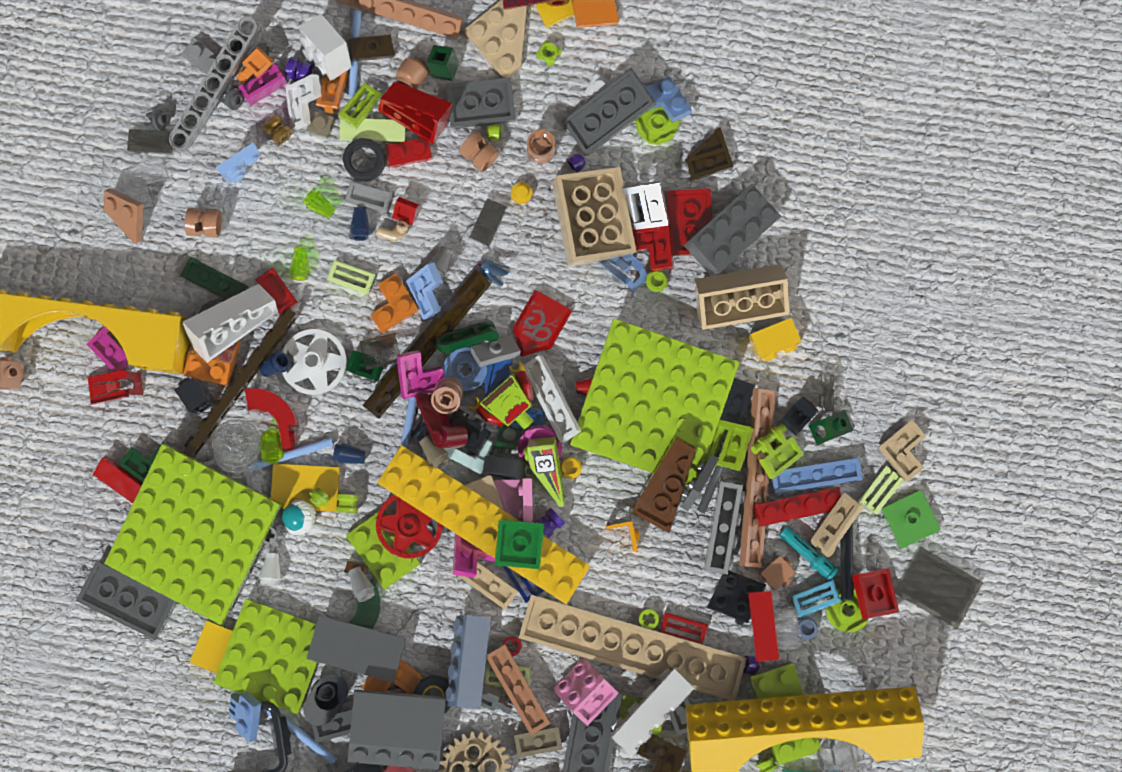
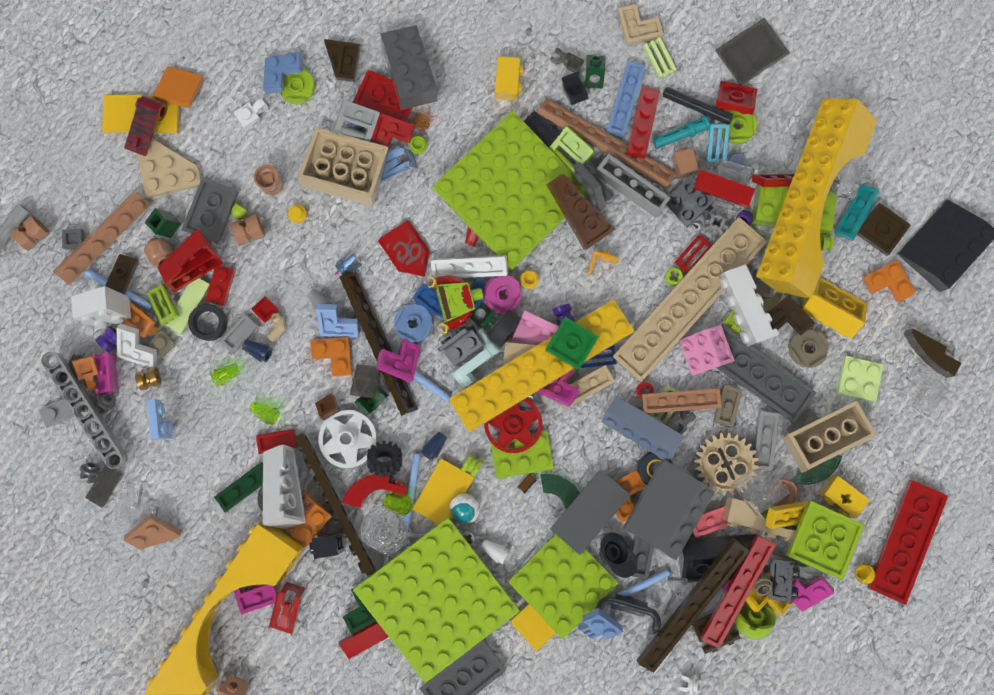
camera: 65 degrees left, 0 degrees up
nougat wheel [185,207,222,238] -> none
dark blue cone [260,352,290,377] -> none
lime plate [309,487,330,508] -> none
yellowish green tile [327,259,376,295] -> none
light grey cone [348,567,375,602] -> none
black slope [411,418,431,441] -> none
dark red door [414,394,468,448] -> none
dark tan cone [419,435,450,469] -> none
nougat wheel [431,376,464,414] -> none
dark green plate [436,320,499,354] -> none
clear smoke tile [469,198,507,247] -> none
light grey plate [471,336,520,367] -> none
lime slope [524,436,566,507] -> none
lime plate [536,40,561,66] -> none
dark grey tile [562,68,657,157] -> none
dark purple hinge [567,154,585,173] -> none
tan brick [694,264,789,330] -> none
lime plate [751,424,804,479] -> none
tan plate [810,492,864,557] -> none
bright green plate [881,489,941,549] -> none
none -> reddish brown plate [315,394,340,421]
none -> black tyre [367,441,402,478]
none -> clear orange plate [412,113,430,131]
none -> light grey arm [692,213,705,232]
none -> light grey gear [705,213,728,237]
none -> red tile [751,174,794,187]

